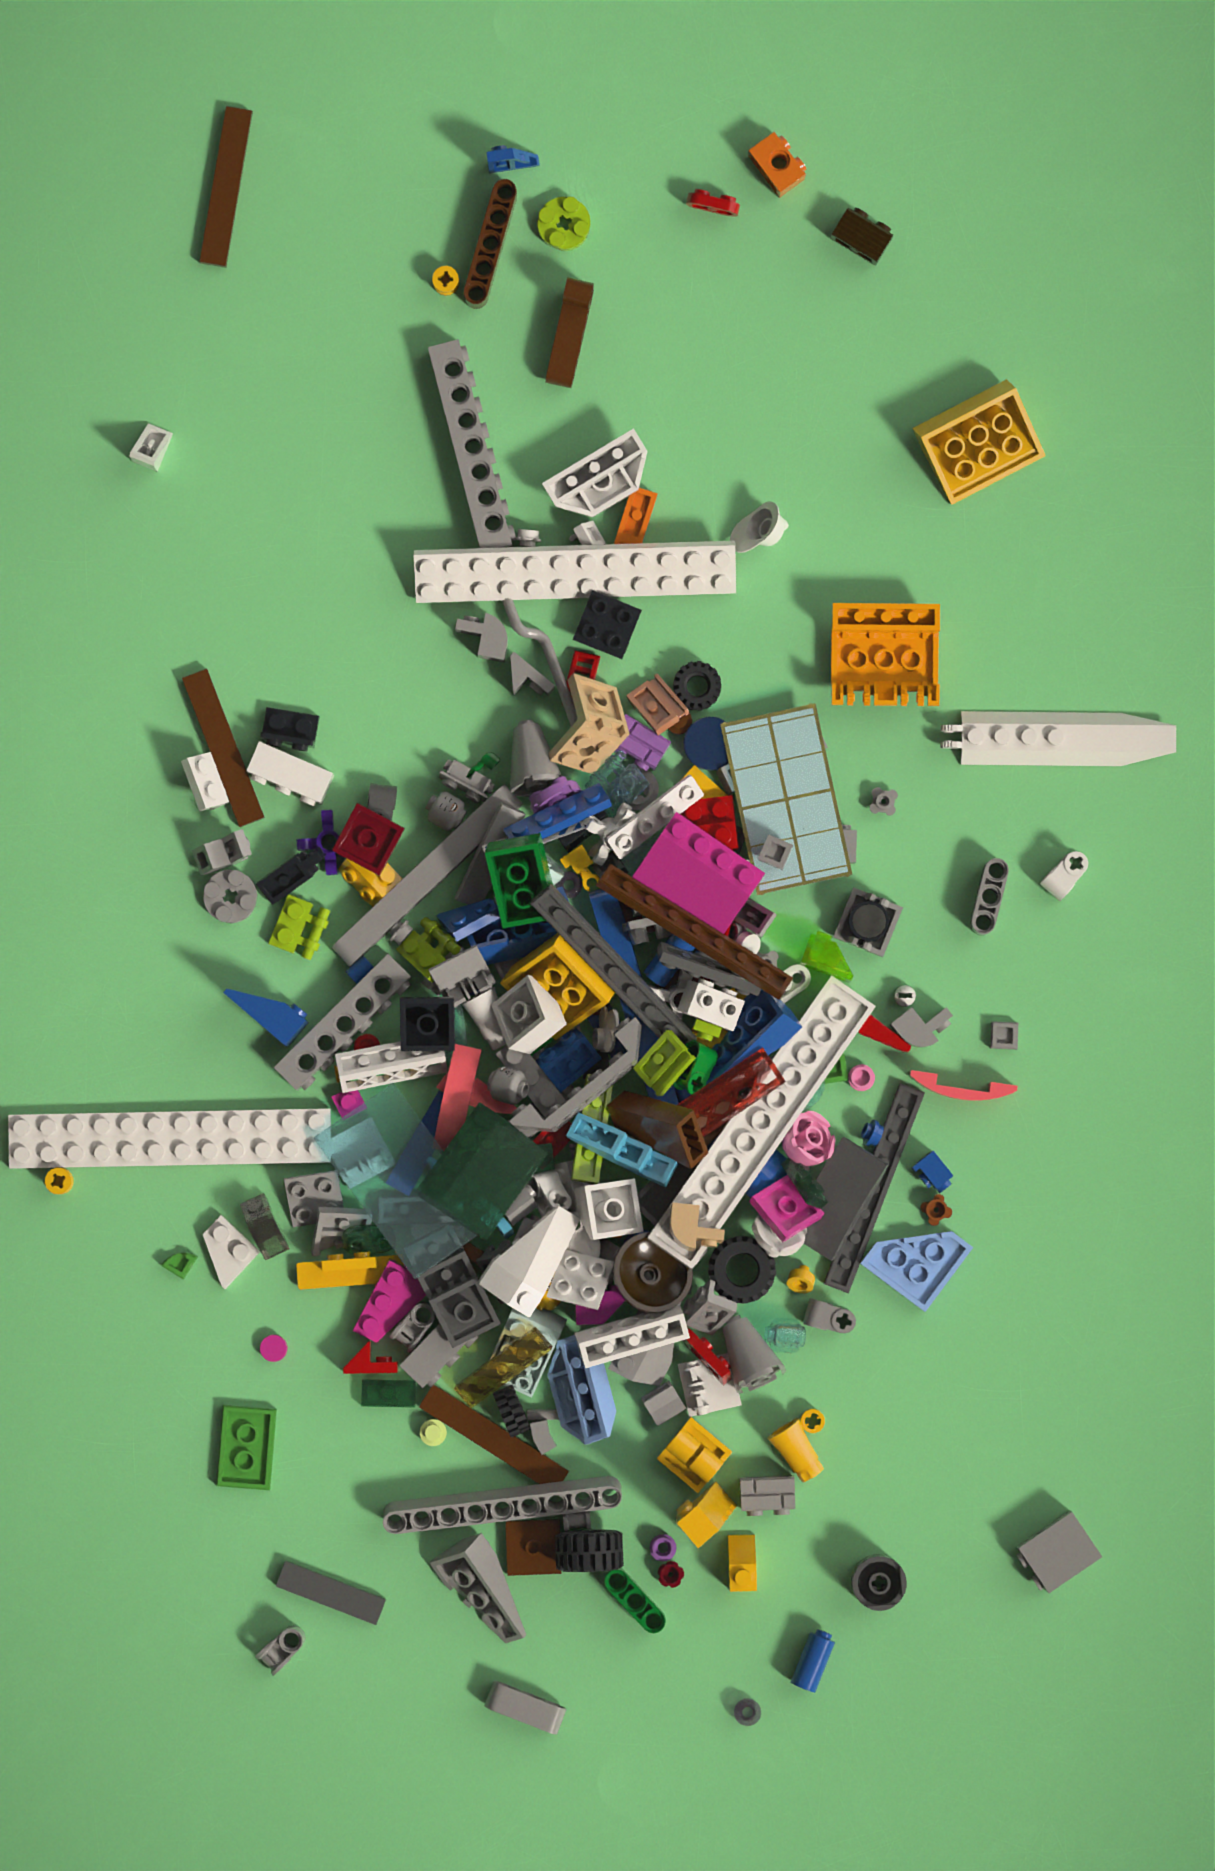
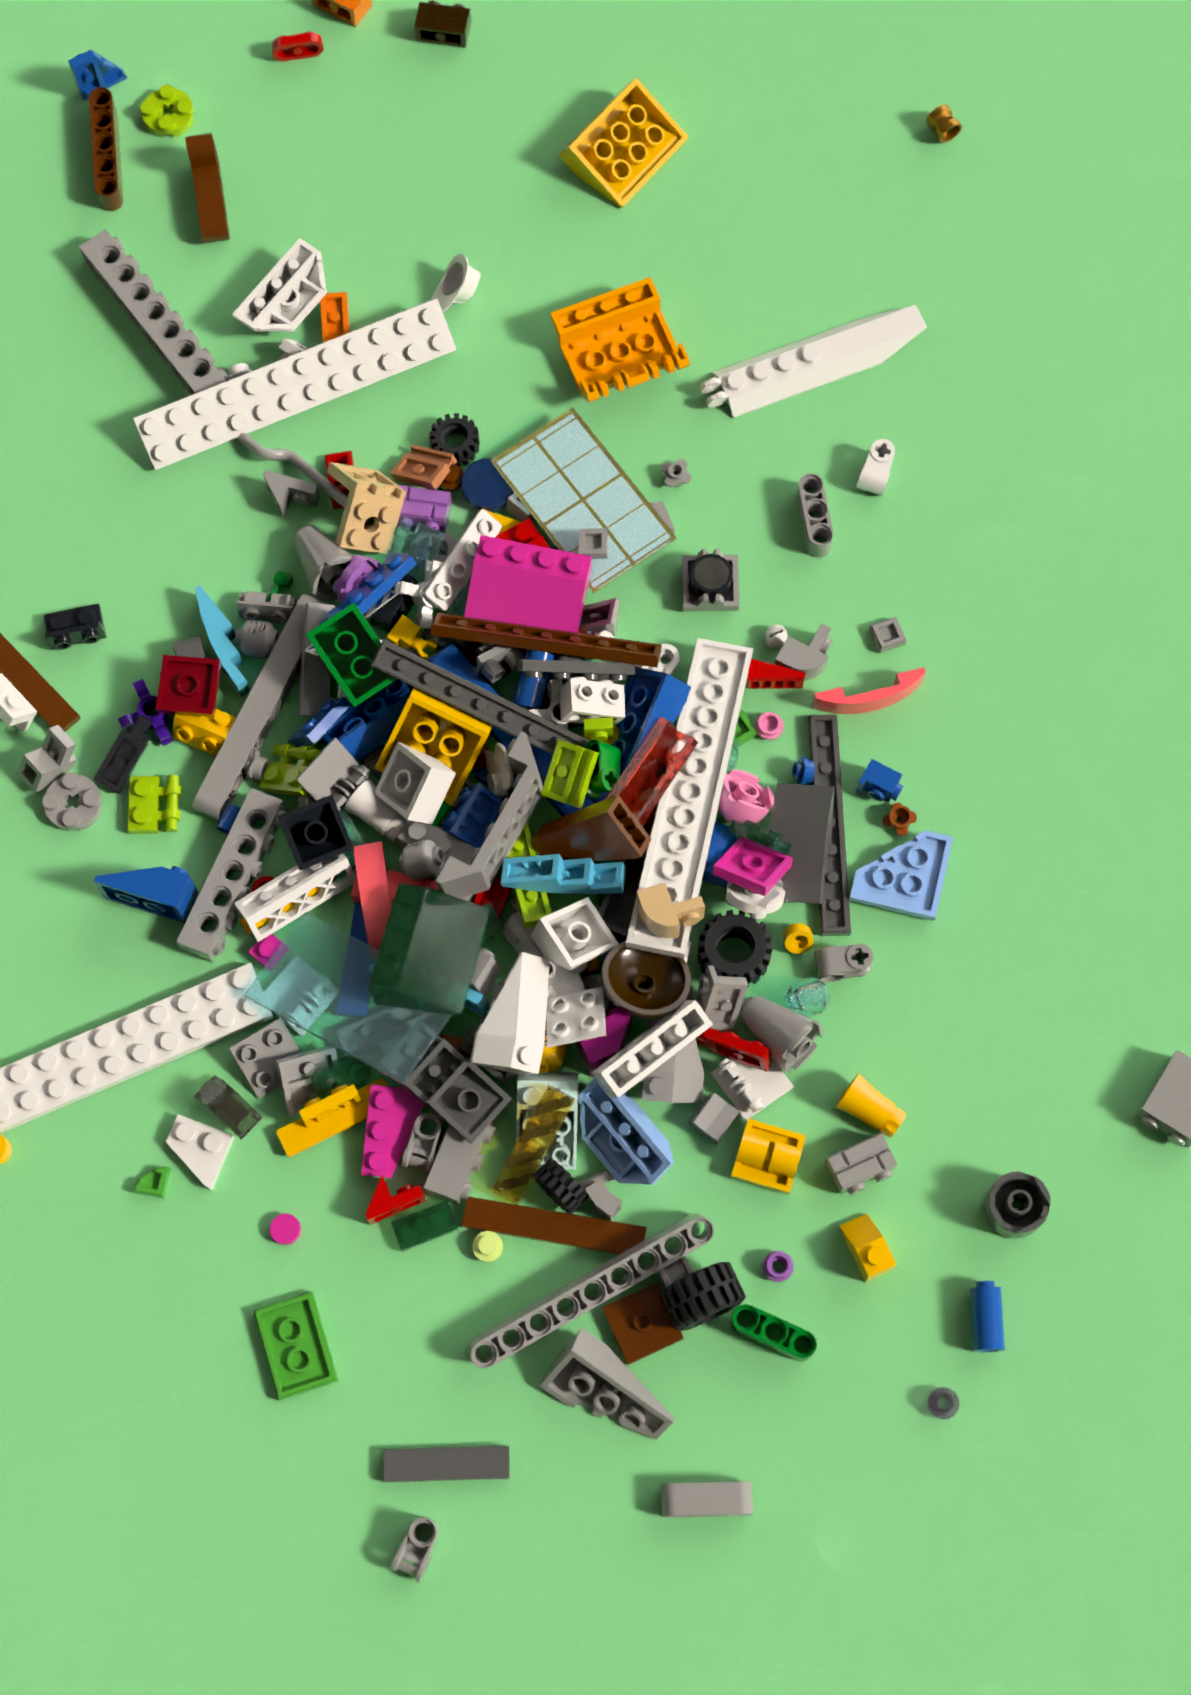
camera: 25 degrees left, 15 degrees down
white brick [246,742,334,806] -> none
yellow wheel [432,266,459,296] -> none
light grey brick [455,613,508,663] -> none
white piece [526,1169,571,1217] -> none
black hinge [573,590,642,659] -> none
dark red plate [658,1561,684,1588] -> none
yellow wedge [675,1482,737,1548] -> none
clear neon green slope [799,931,853,983] -> none
yellow bush [801,1409,825,1433] -> none
none -> medium azure slope [195,585,250,697]

